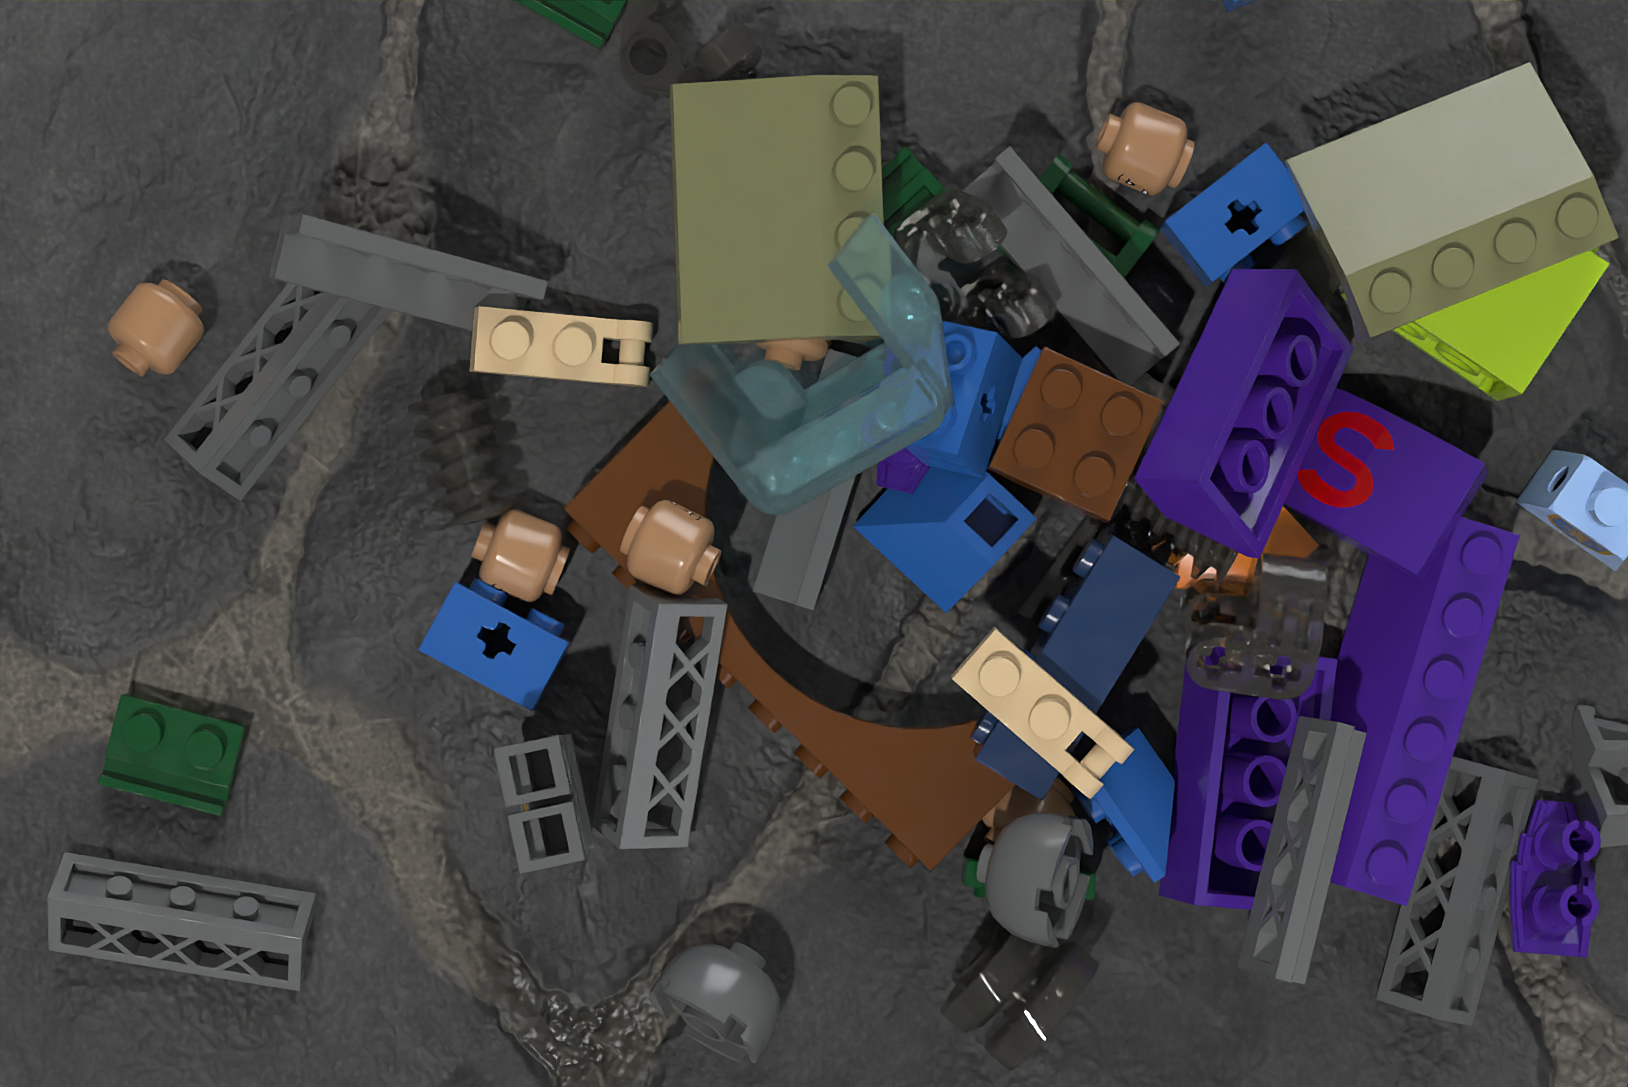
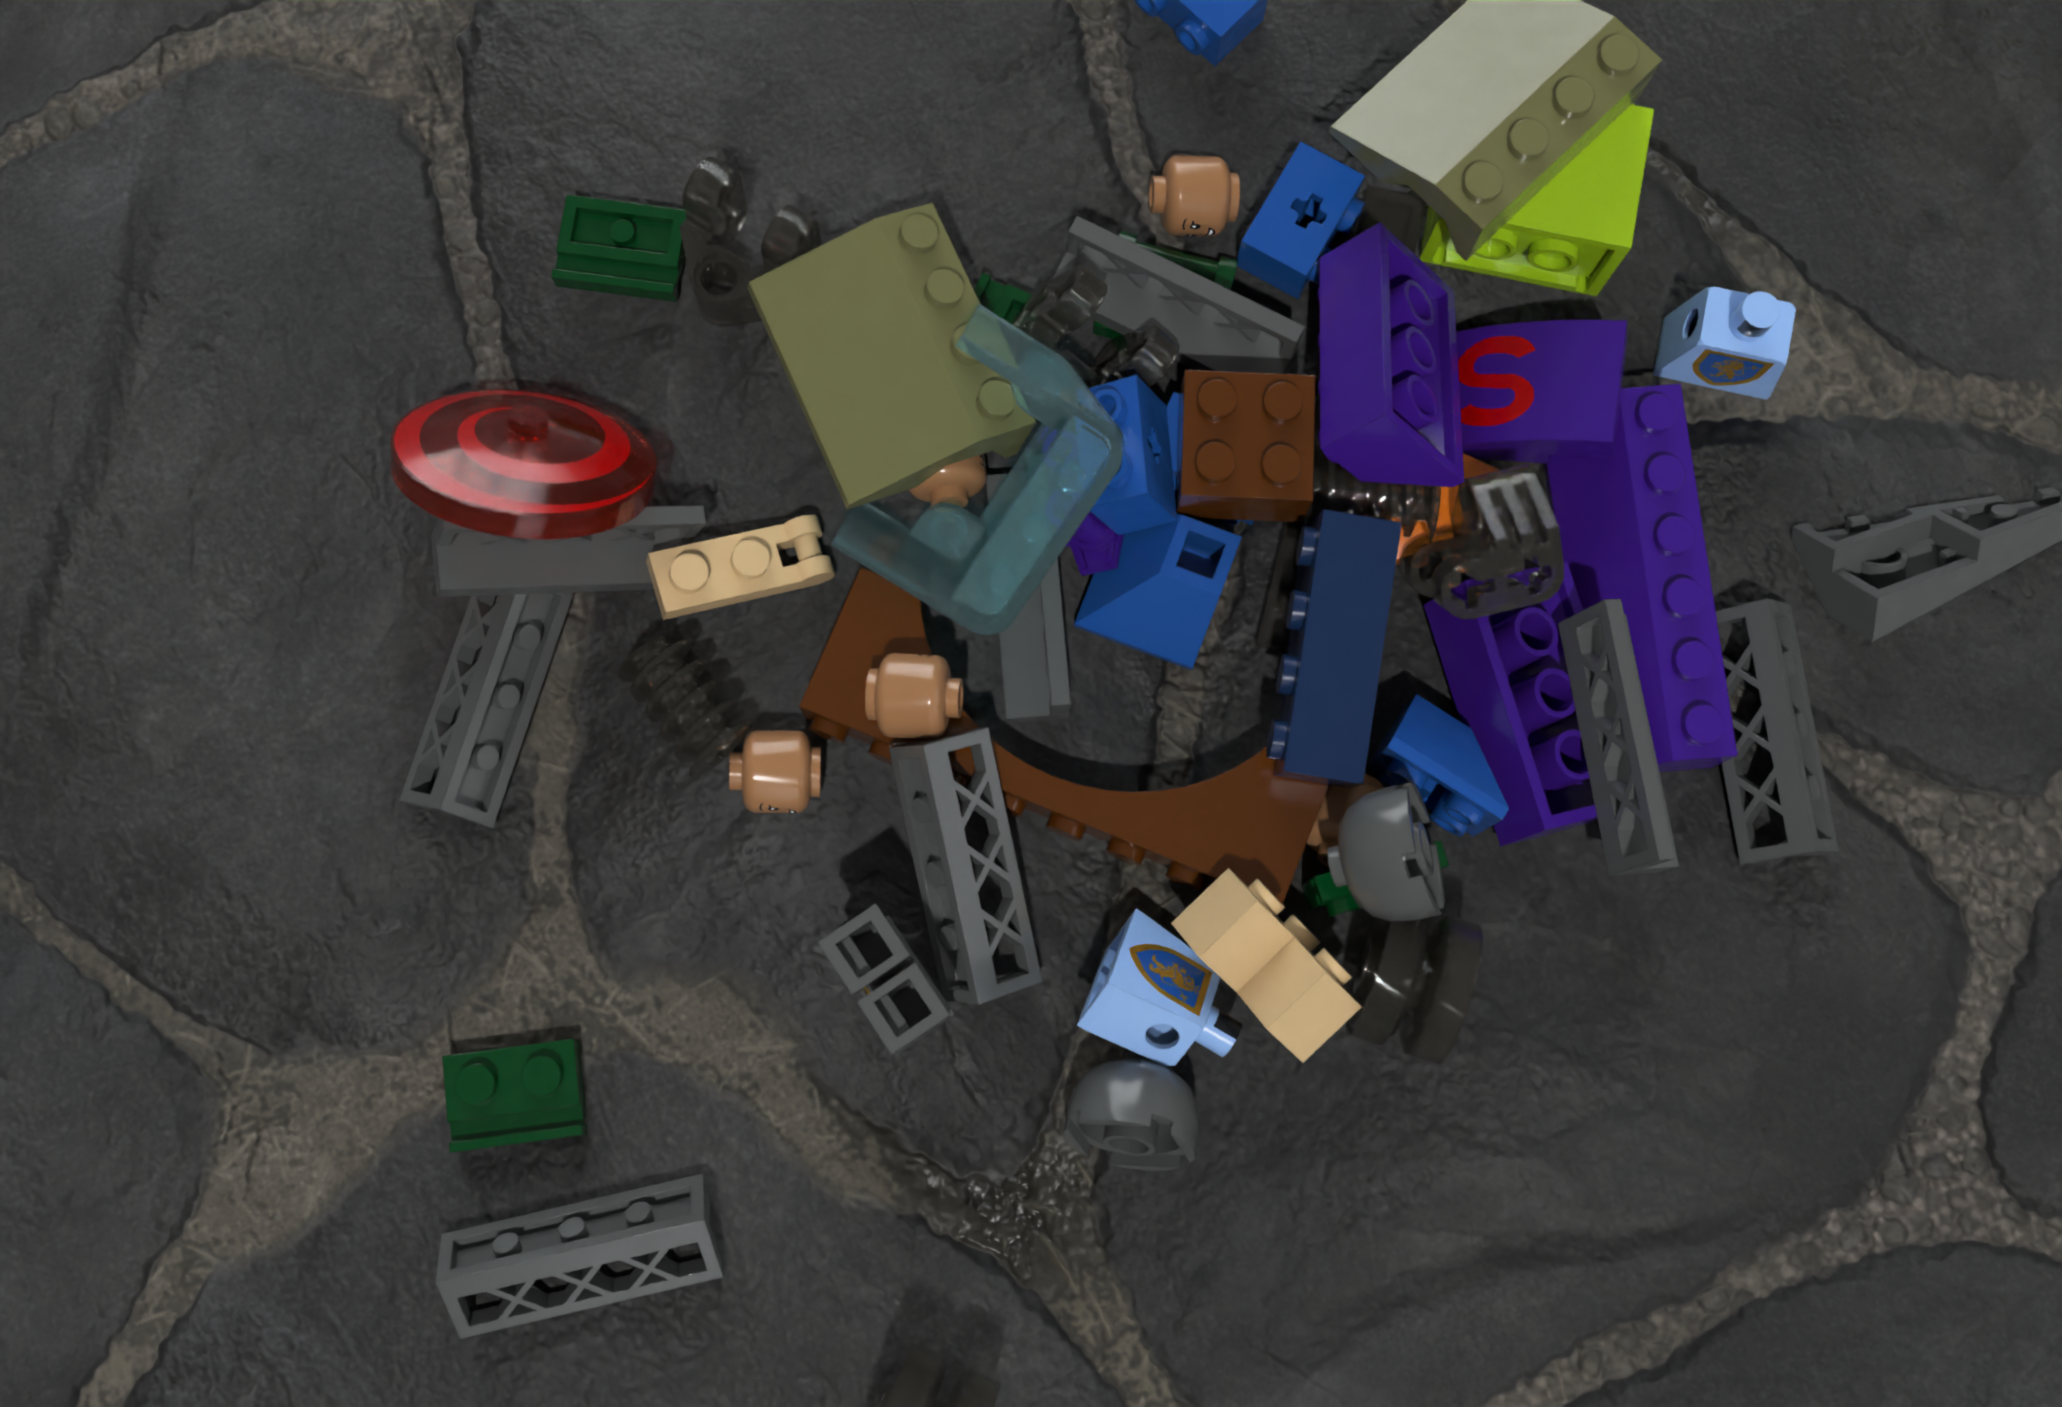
camera: 20 degrees left, 10 degrees down
medium nougat head [108,279,204,377] -> none
blue brick [418,577,572,711] -> none
tan plate [951,627,1135,799] -> none
dark purple connector [1509,800,1601,958] -> none
none -> clear red dish [390,389,657,539]
none -> light blue torso [1077,909,1242,1067]
none -> tan brick [1171,868,1362,1063]

